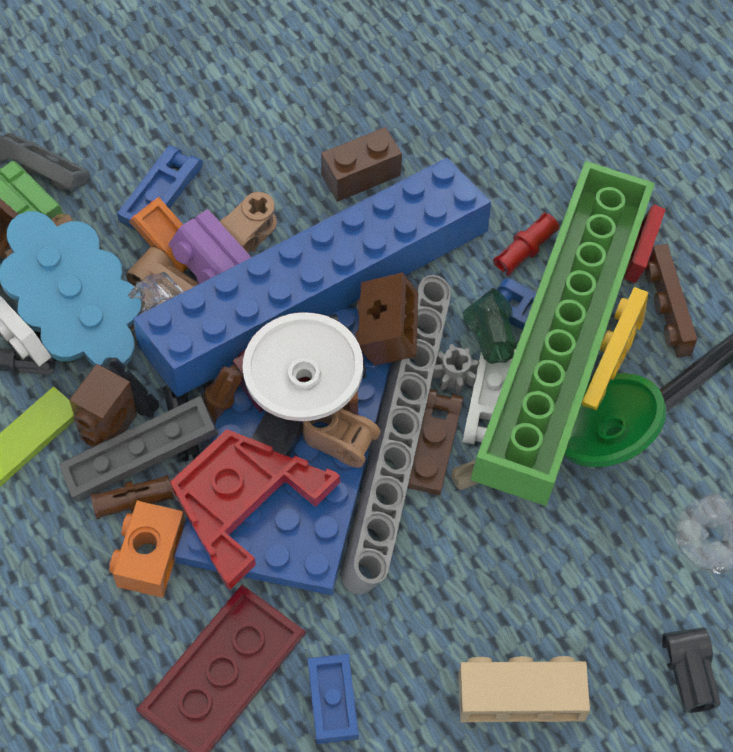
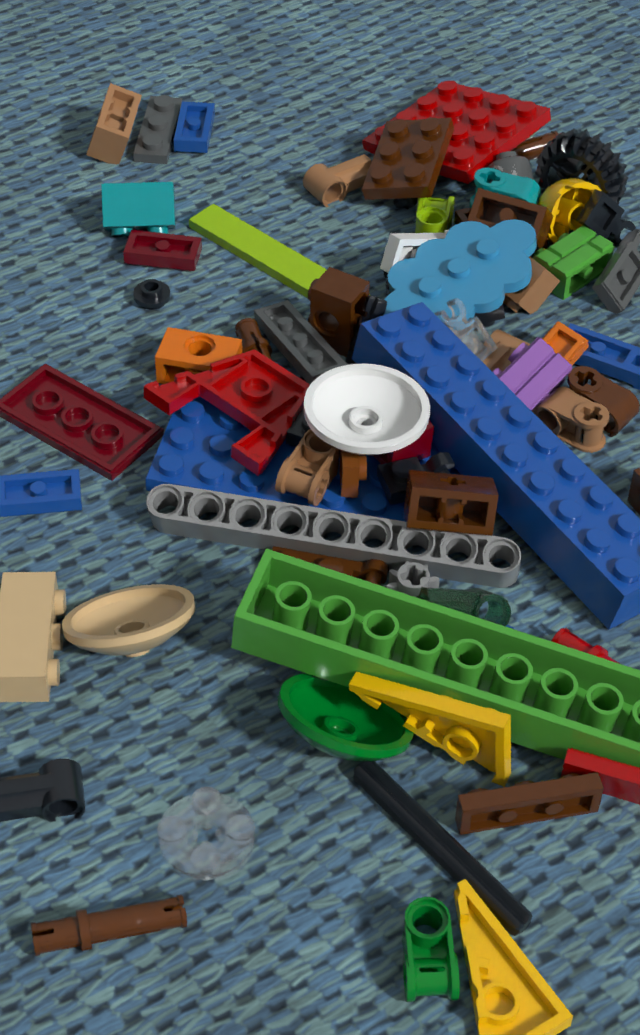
camera: 90 degrees right, 15 degrees down
none -> tan dish [62,584,196,657]
none -> black plate [133,279,170,310]
none -> reddish brown piece [567,366,640,437]

